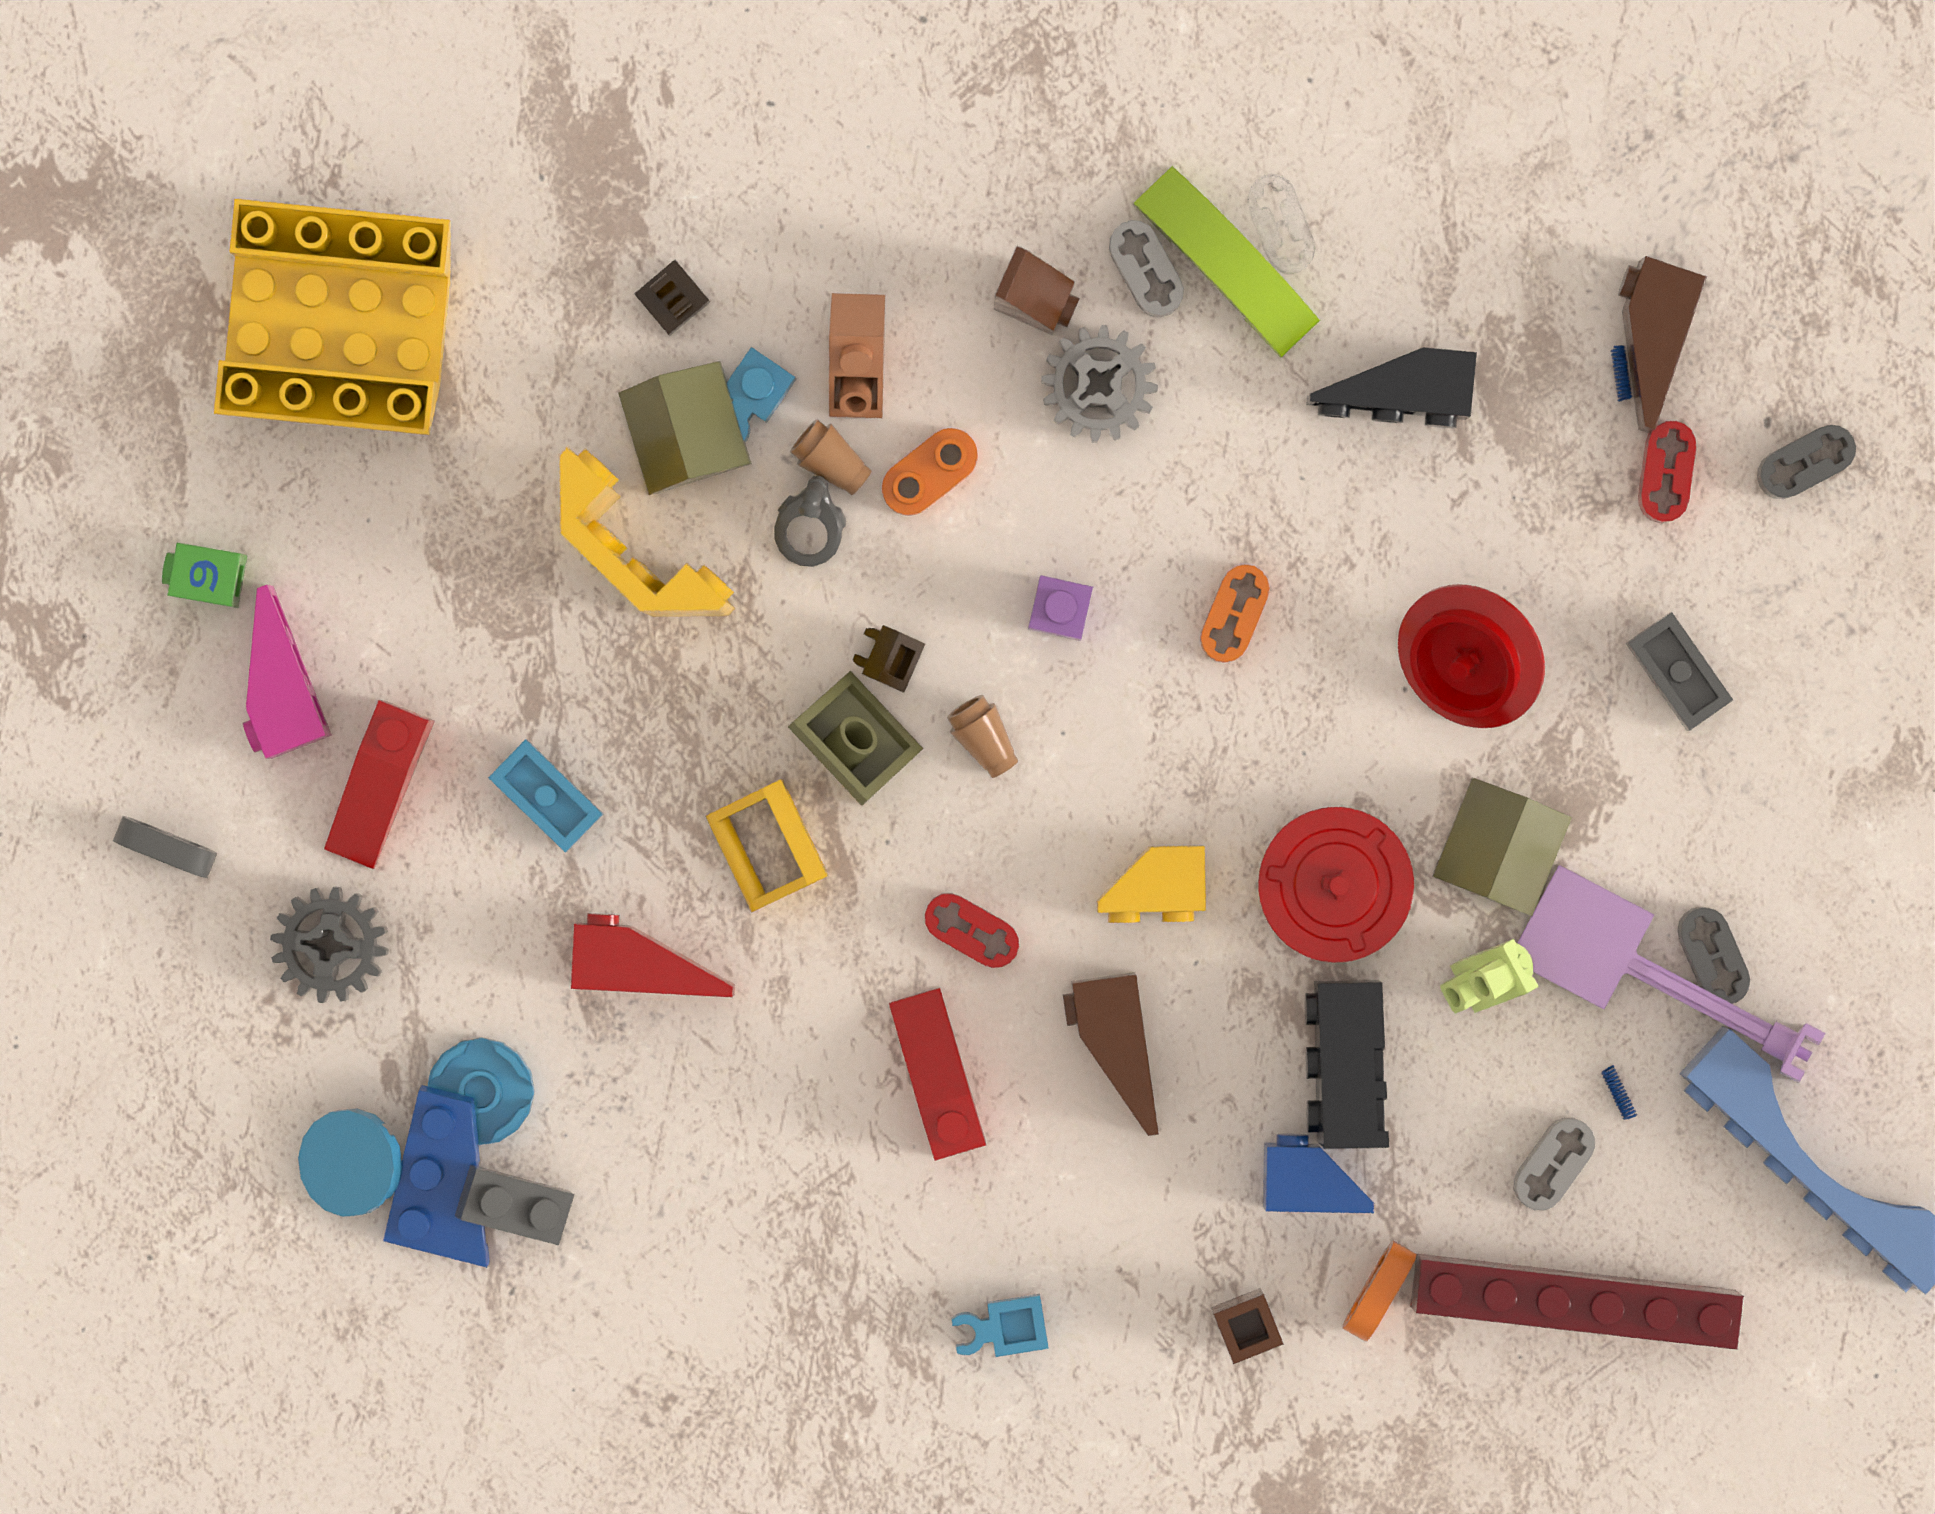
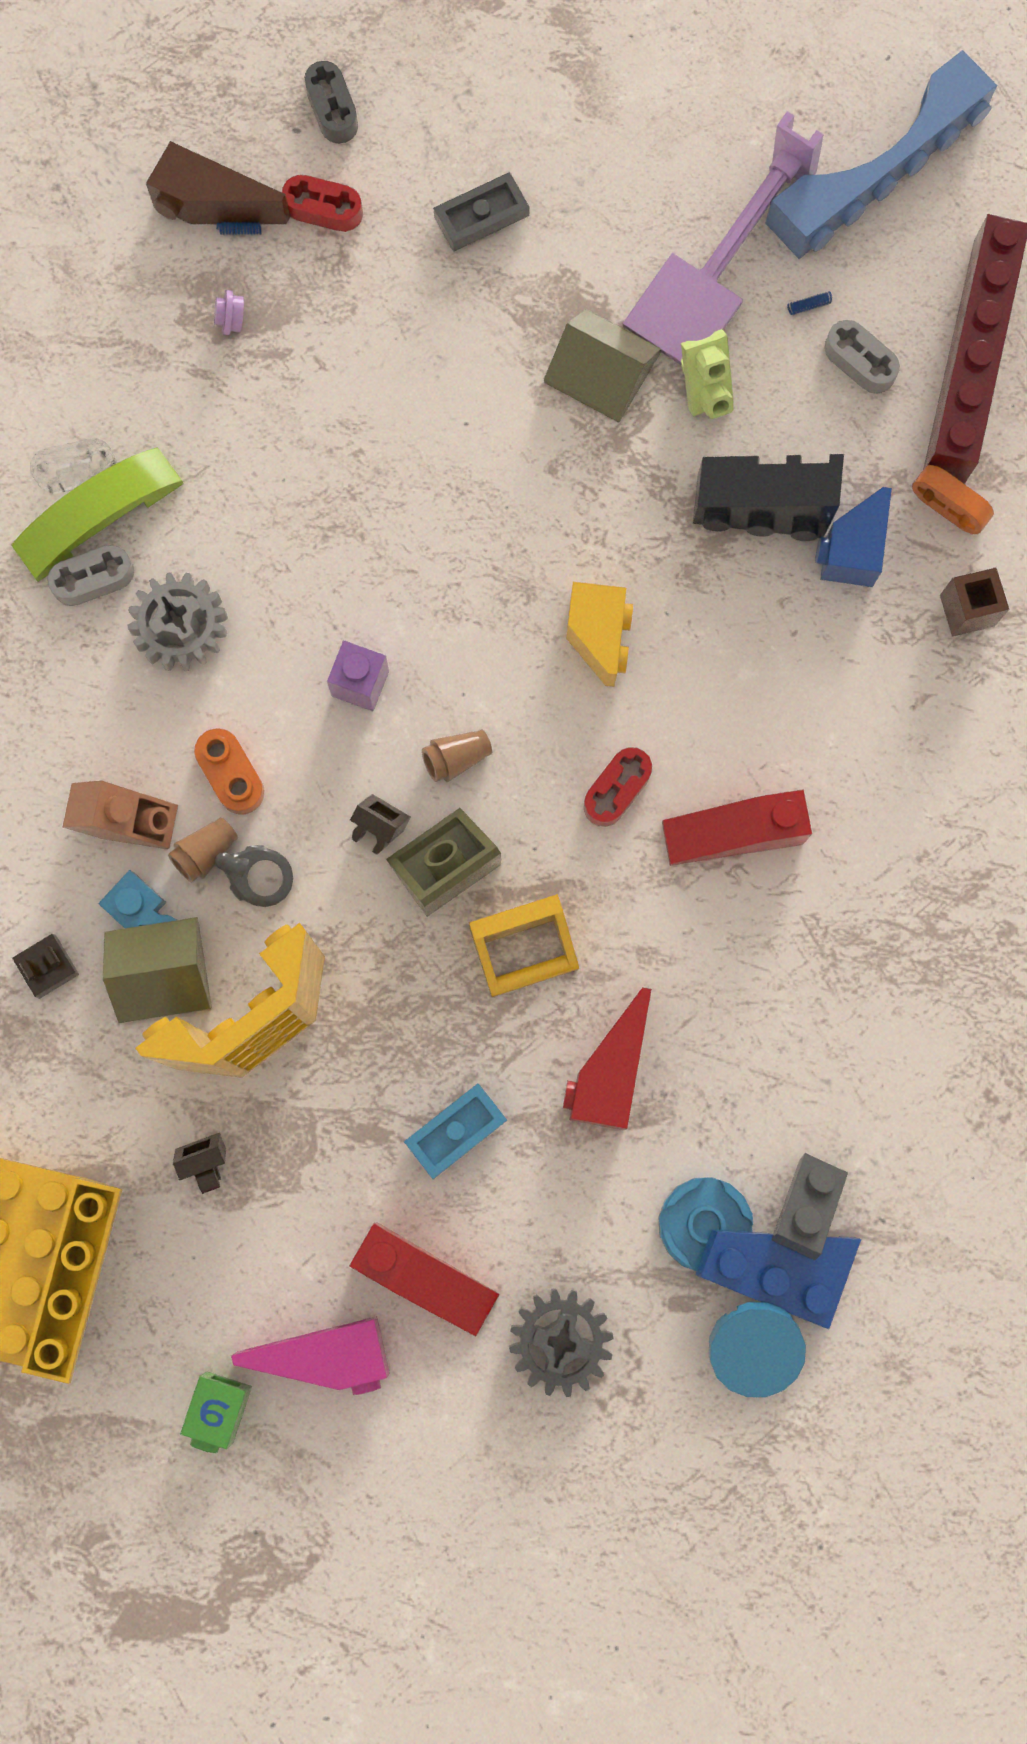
camera: 85 degrees left, 10 degrees down
dark grey beam [113,816,217,878] -> none
dark azure plate [952,1294,1049,1357] -> none
reddish brown slope [994,246,1080,335] -> none
reddish brown slope [1063,972,1159,1136] -> none
orange beam [1200,564,1270,663] -> none
red piece [1258,807,1414,963] -> none
black slope [1306,347,1477,428] -> none
red piece [1398,584,1545,728] -> none
dark grey beam [1677,907,1750,1004] -> none
none -> dark brown tile [173,1132,226,1194]
none -> lavender plate [214,290,244,335]

